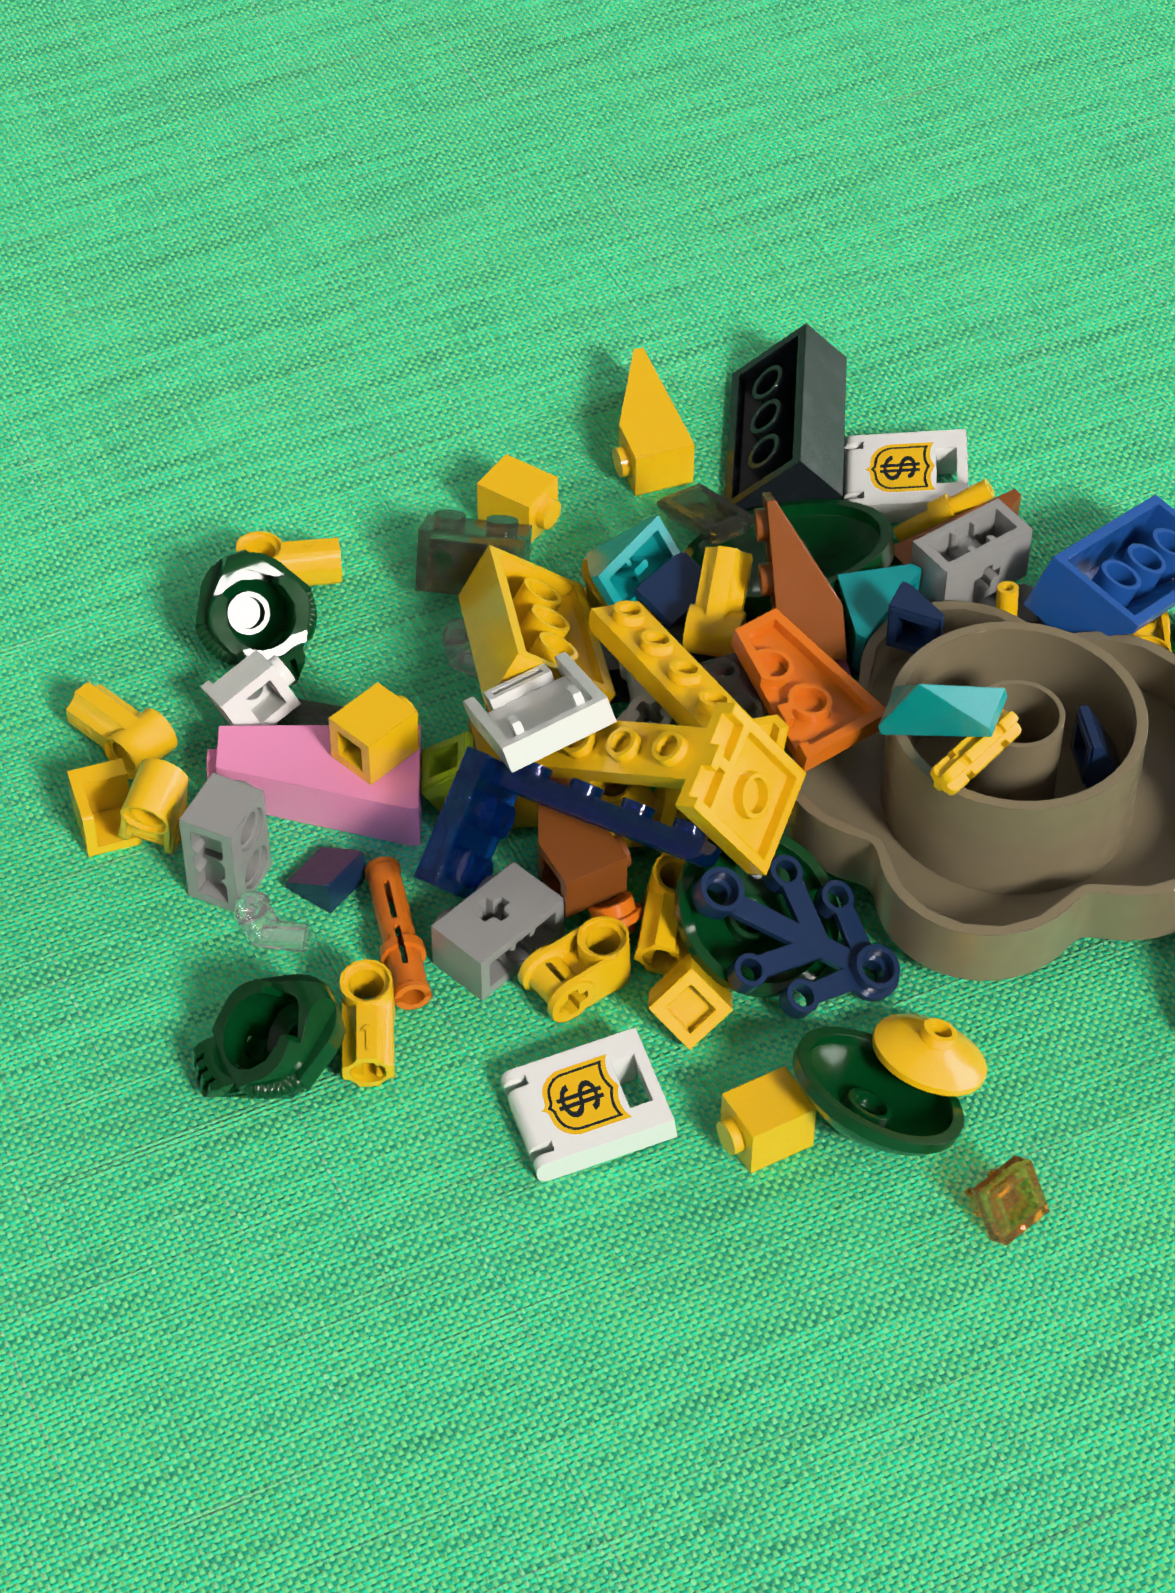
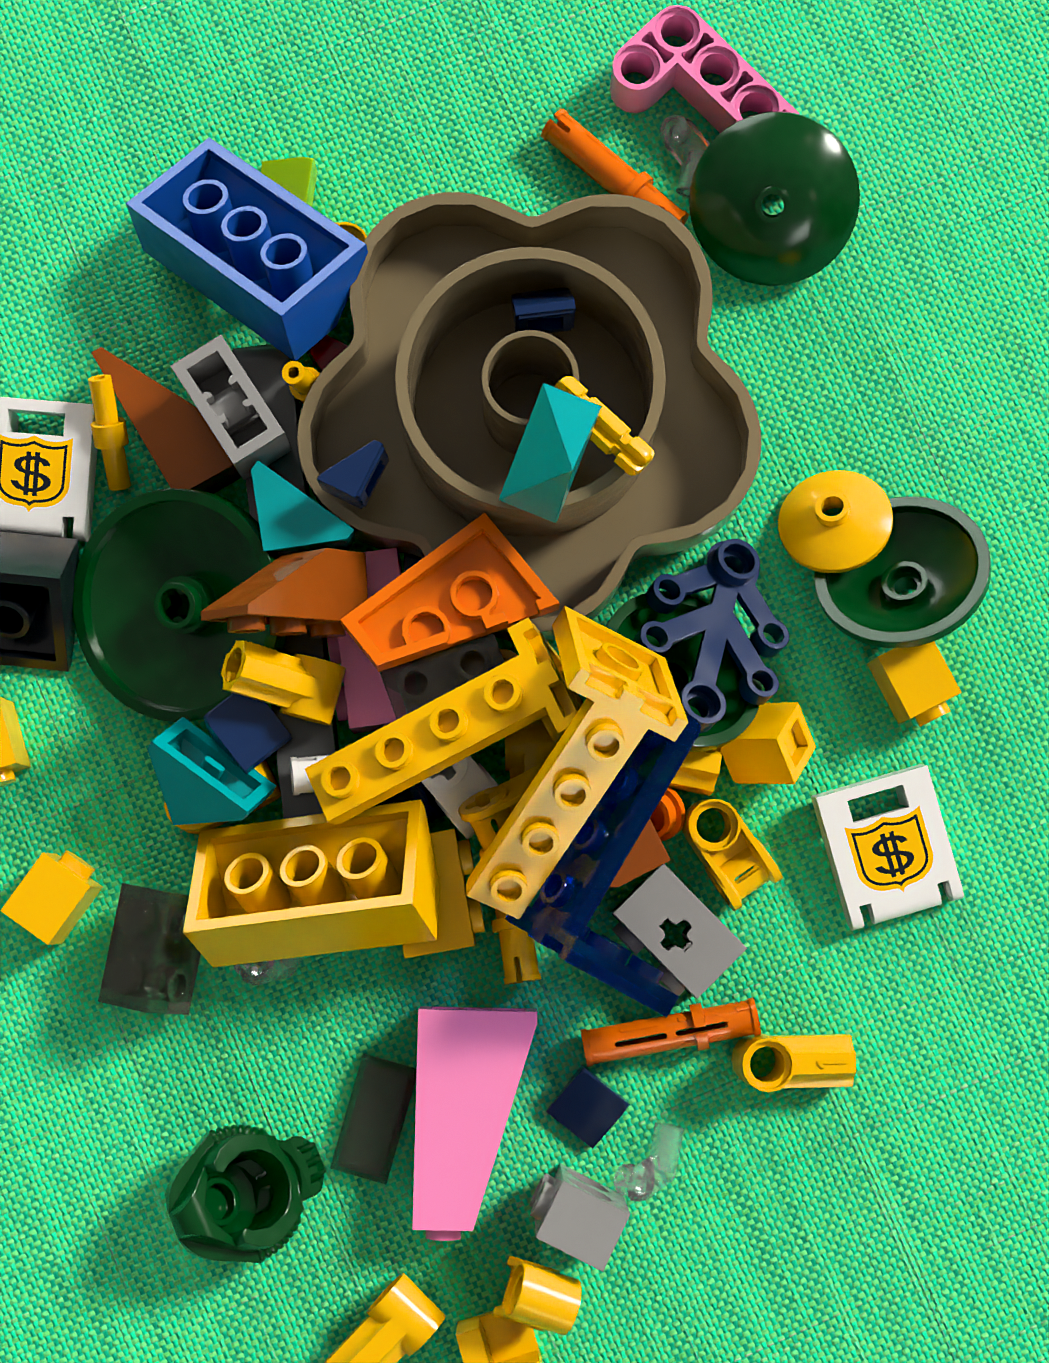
camera: 90 degrees left, 35 degrees up
dark green helmet [193,974,346,1100] -> none
white brick [201,650,301,726] -> none
yellow piece [236,531,342,586] -> none
yellow brick [328,682,419,785] -> none
lime slope [421,731,473,813] -> none
white container [463,652,617,773] -> none
clear smoke tile [657,483,754,546] -> none
clear orange tile [965,1155,1049,1246] -> none

